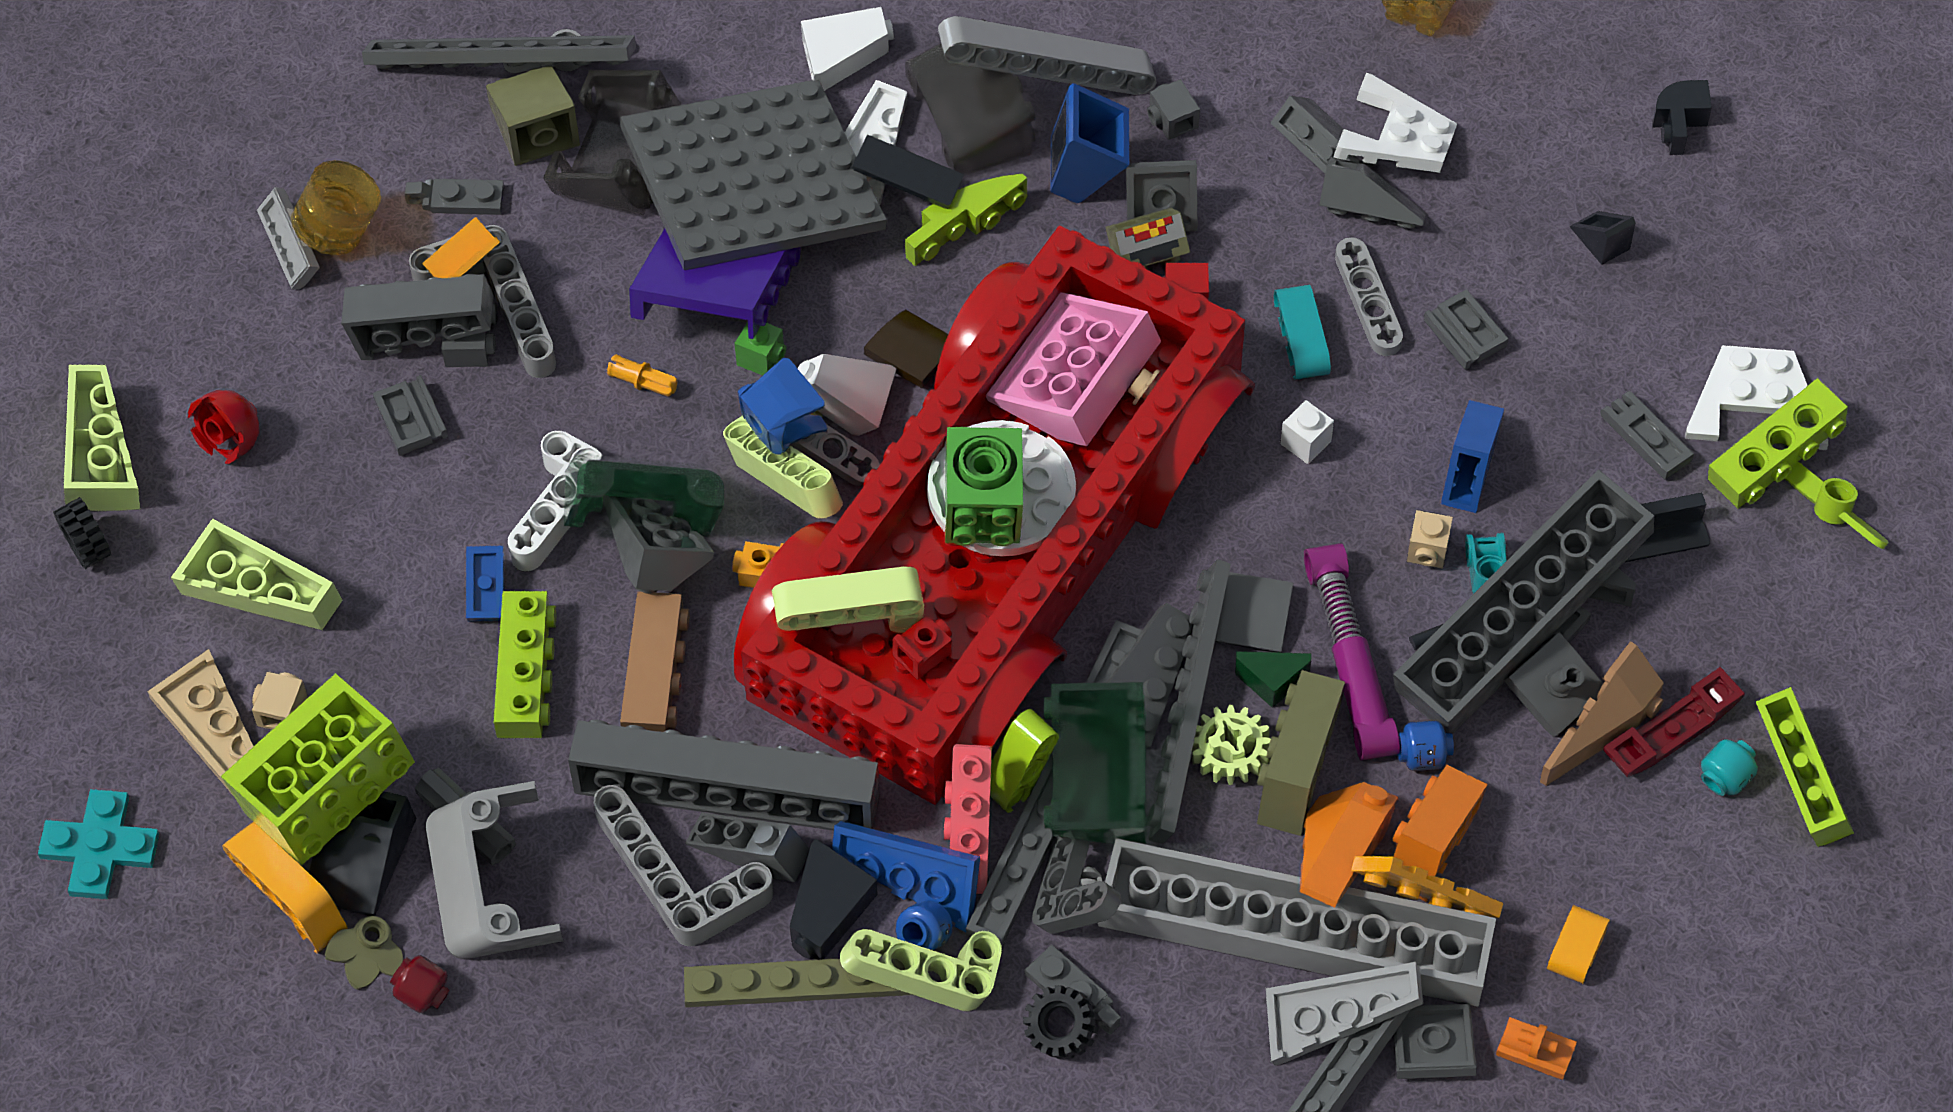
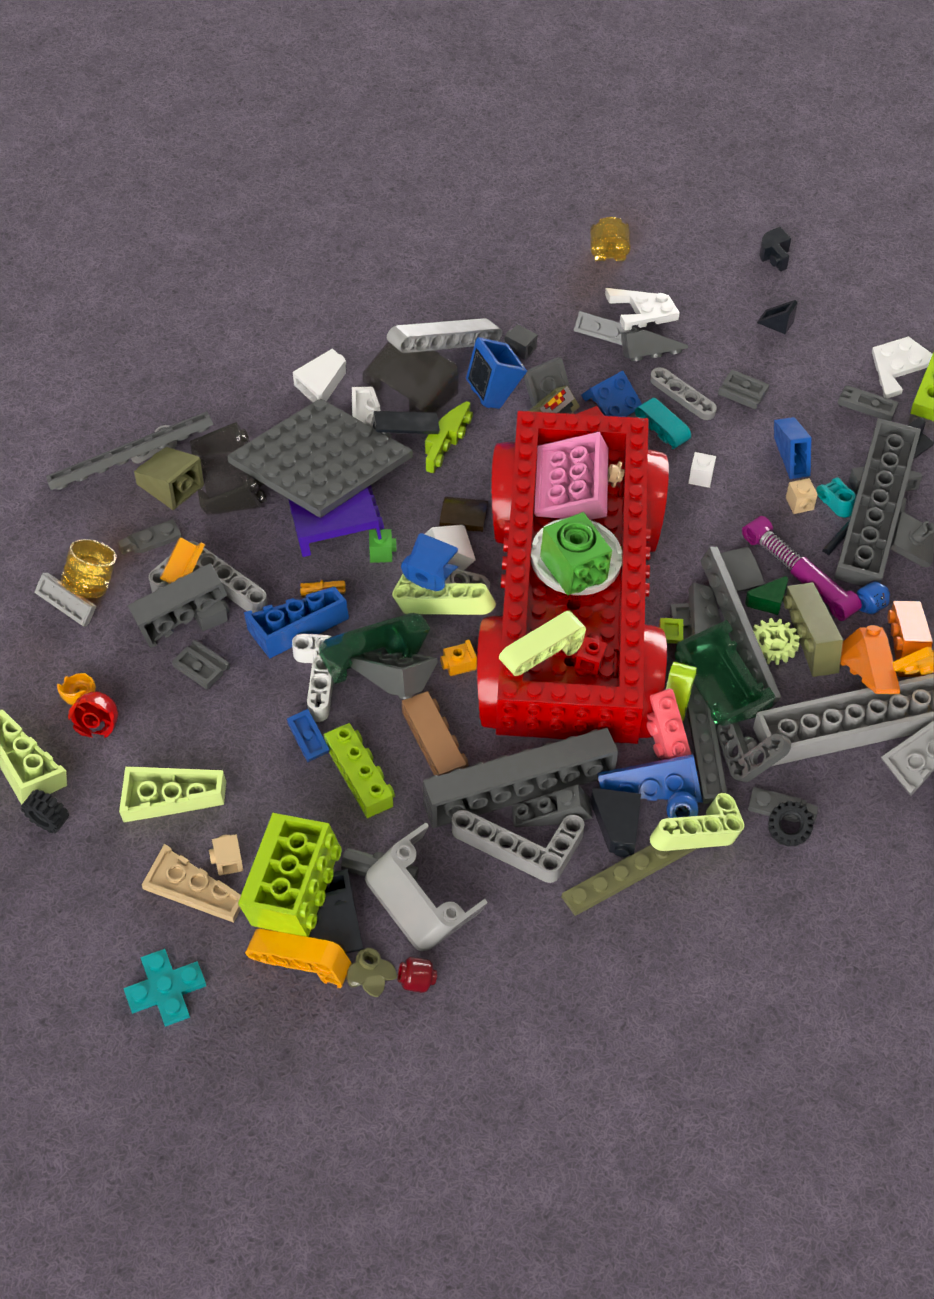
camera: 30 degrees left, 5 degrees down
none -> light orange hair [57,673,96,705]
none -> blue wedge [244,587,349,659]
none -> blue bracket [581,370,642,417]
none -> lime plate [659,618,683,644]

